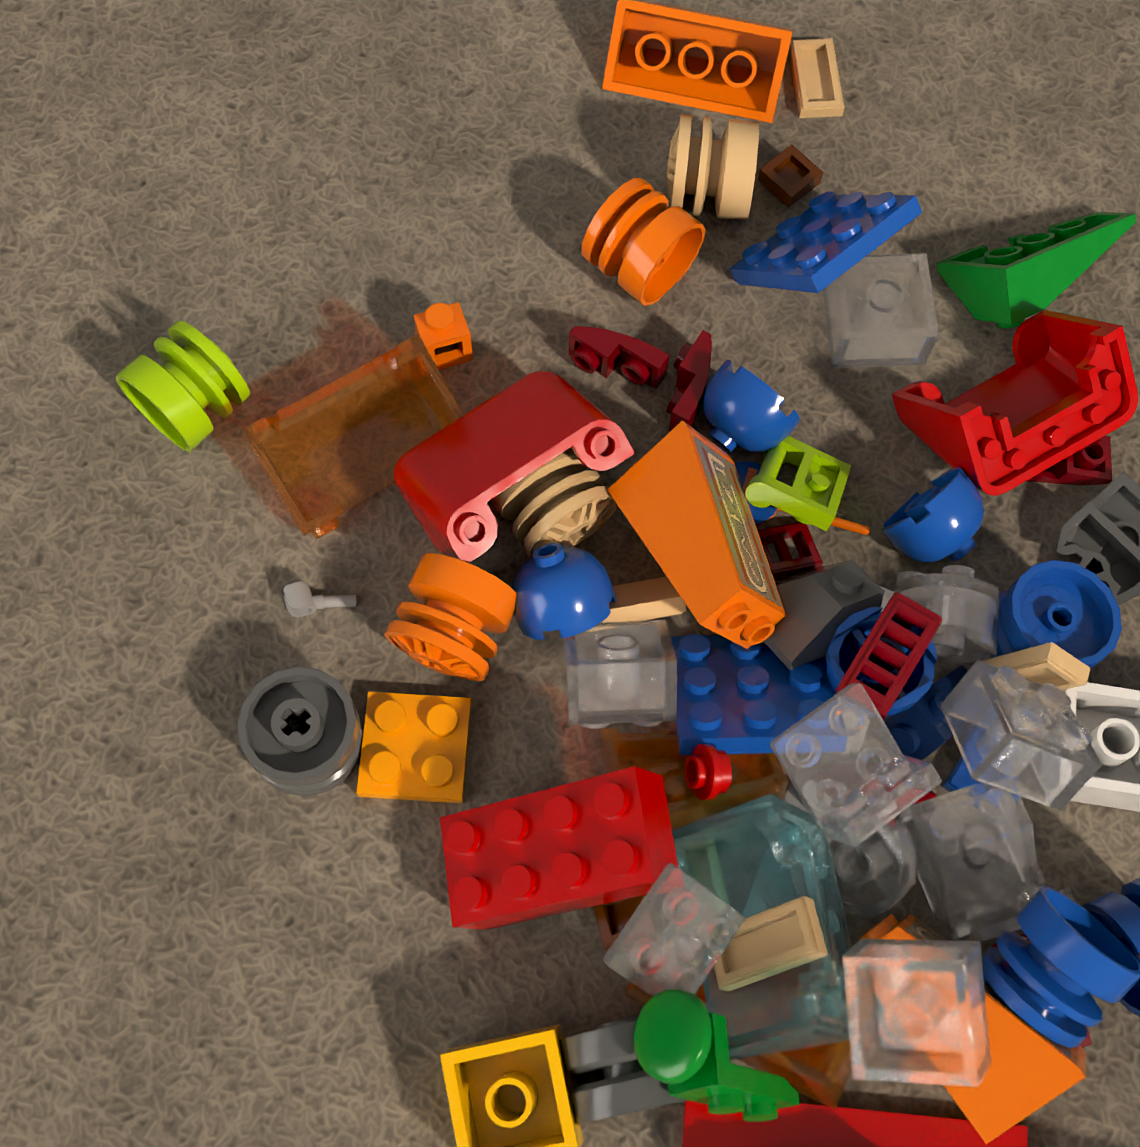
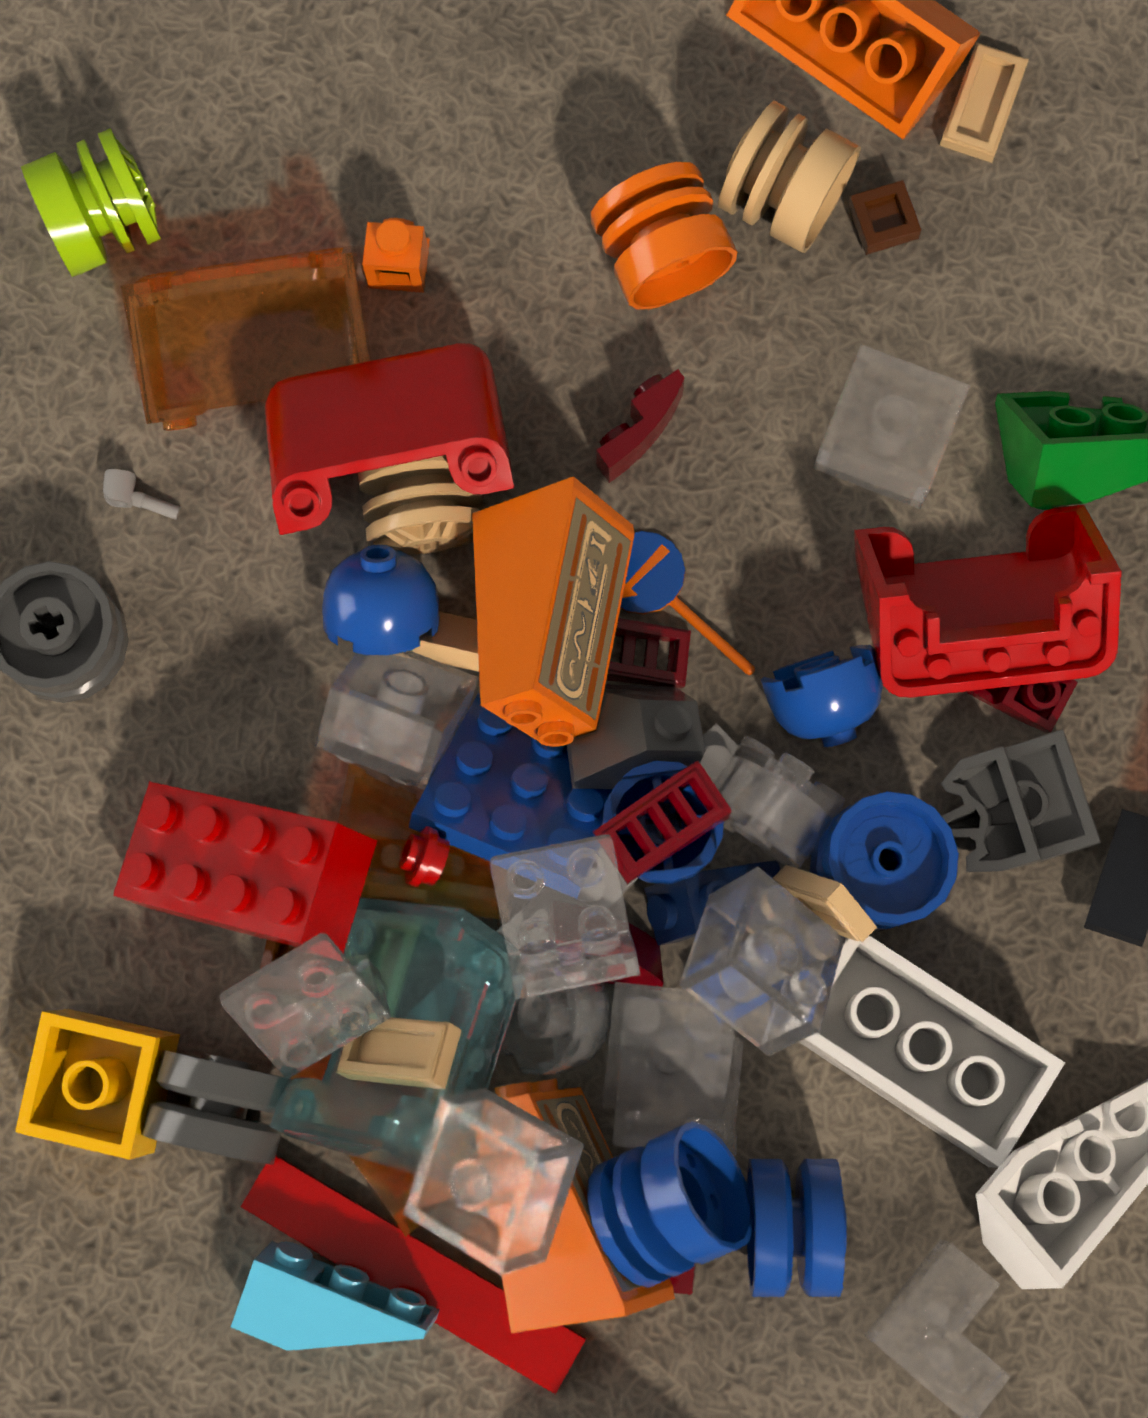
camera: 30 degrees right, 10 degrees up
light orange plate [356,692,472,803] -> none
orange wheel [384,553,516,682] -> none
dark red slope [569,326,670,389] -> none
green piece [634,989,800,1122] -> none
blue cylinder [702,359,801,453] -> none
blue plate [729,191,923,293] -> none
lime plate [745,436,851,532] -> none

